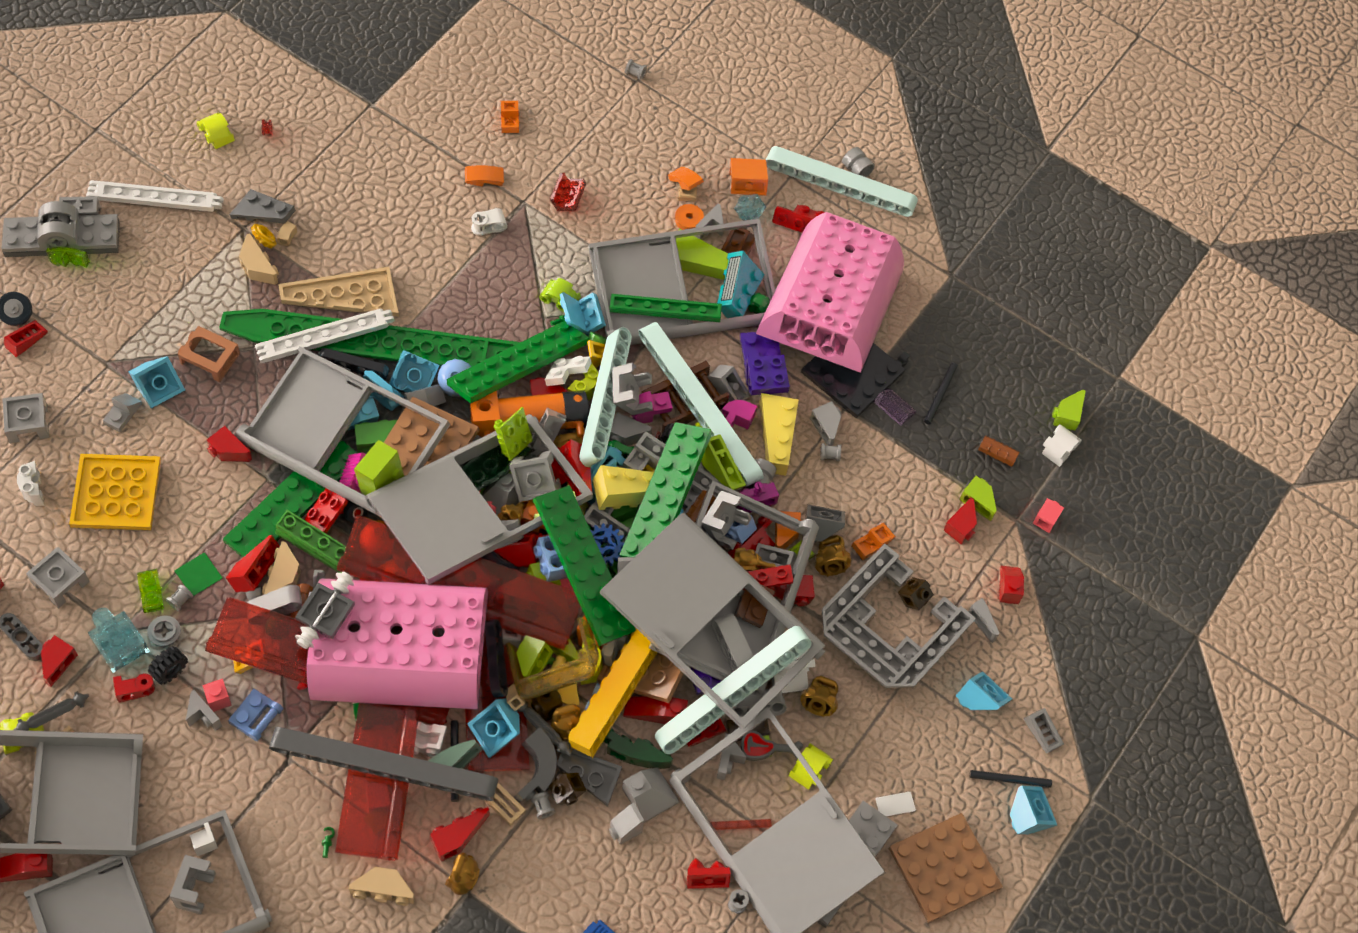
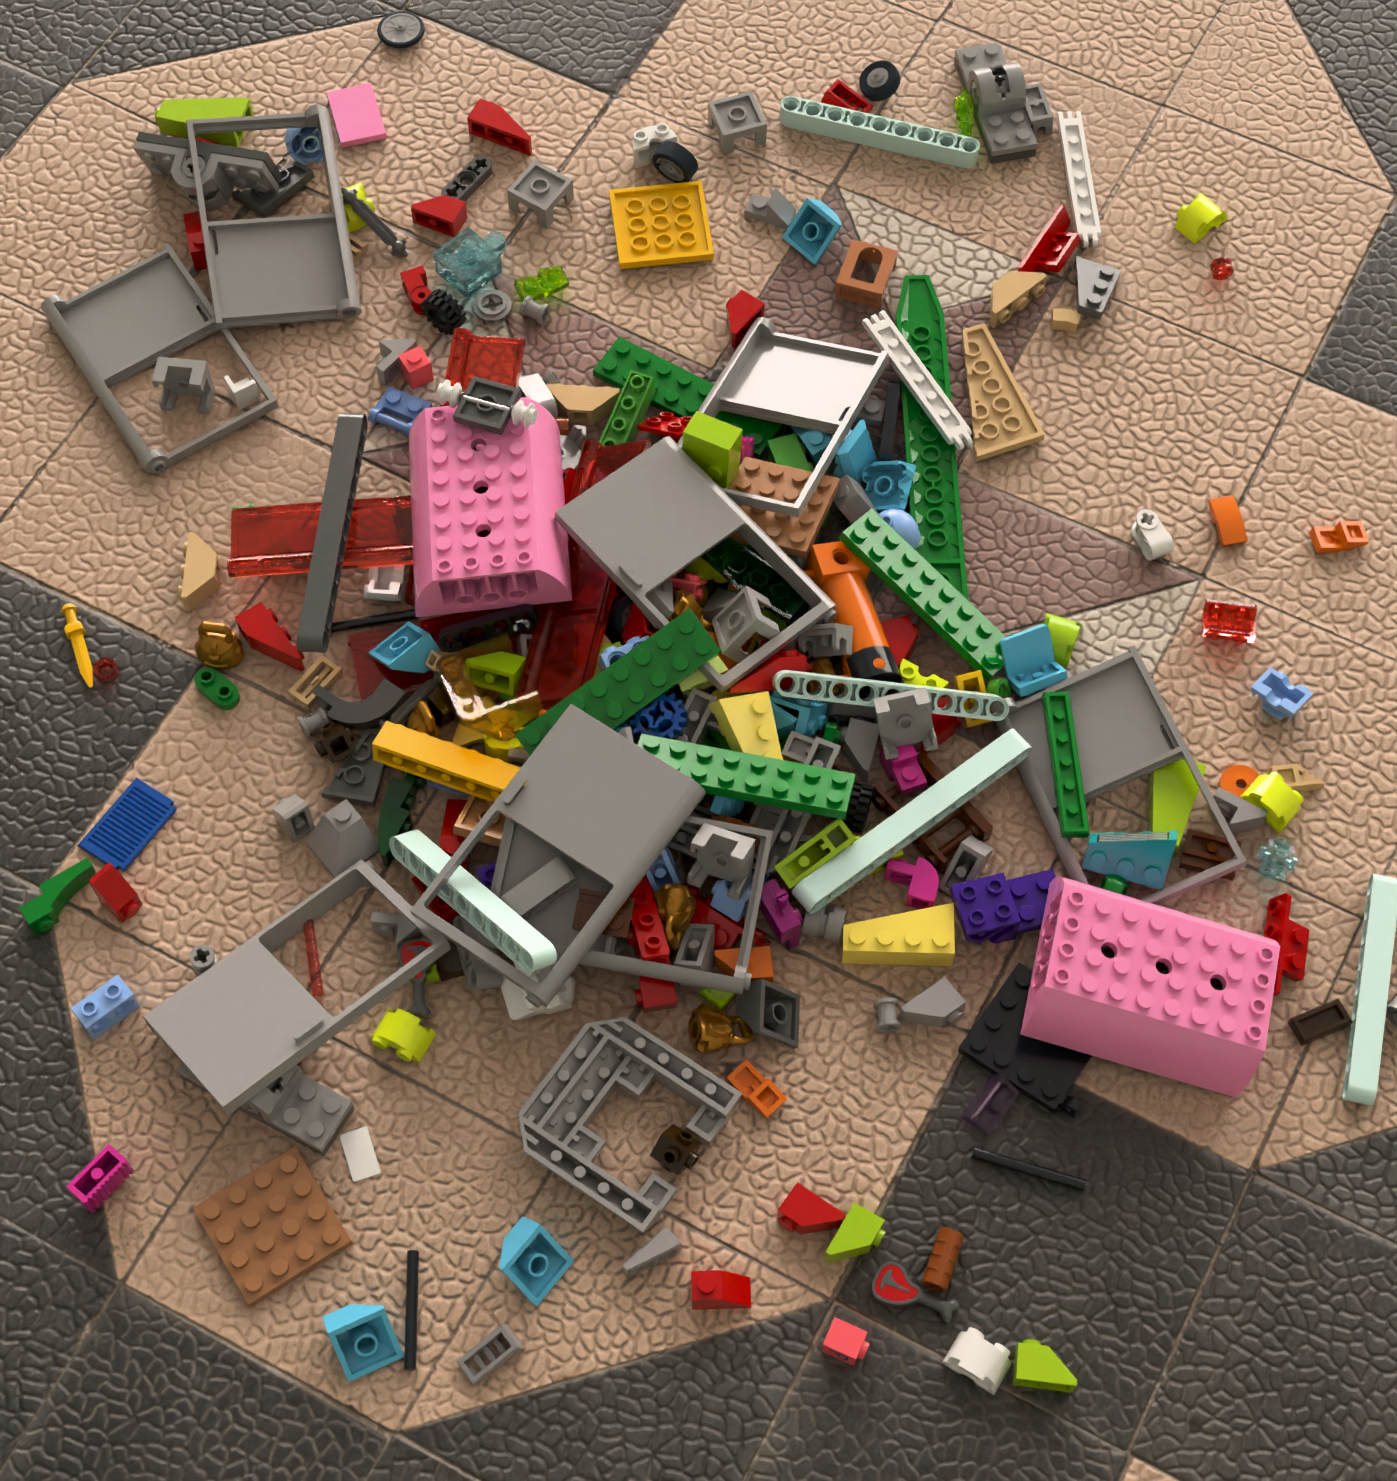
camera: 90 degrees right, 0 degrees up
green sticker [175,553,223,596] -> none
red slope [226,535,280,592] -> none
yellow gear [251,224,277,249] -> none
sand green slope [428,740,483,789] -> none
lime hinge [494,407,533,461] -> none
white plate [545,356,592,386] -> none
orange slope [668,167,704,190] -> none
red tile [687,858,730,889] -> none
orange panel [729,158,768,196] -> none
pearl gold piece [800,675,839,717] -> none
none -> green plate [194,667,240,710]
none -> black wheel [652,141,698,183]
none -> light aqua beam [780,96,980,169]
none -> dark grey piece [871,1261,960,1323]
none -> red bracket [1017,205,1081,273]
none -> neon yellow cylinder [1240,772,1304,834]
none -> light blue cylinder [1251,667,1313,720]
none -> dark brown tile [1288,998,1352,1046]

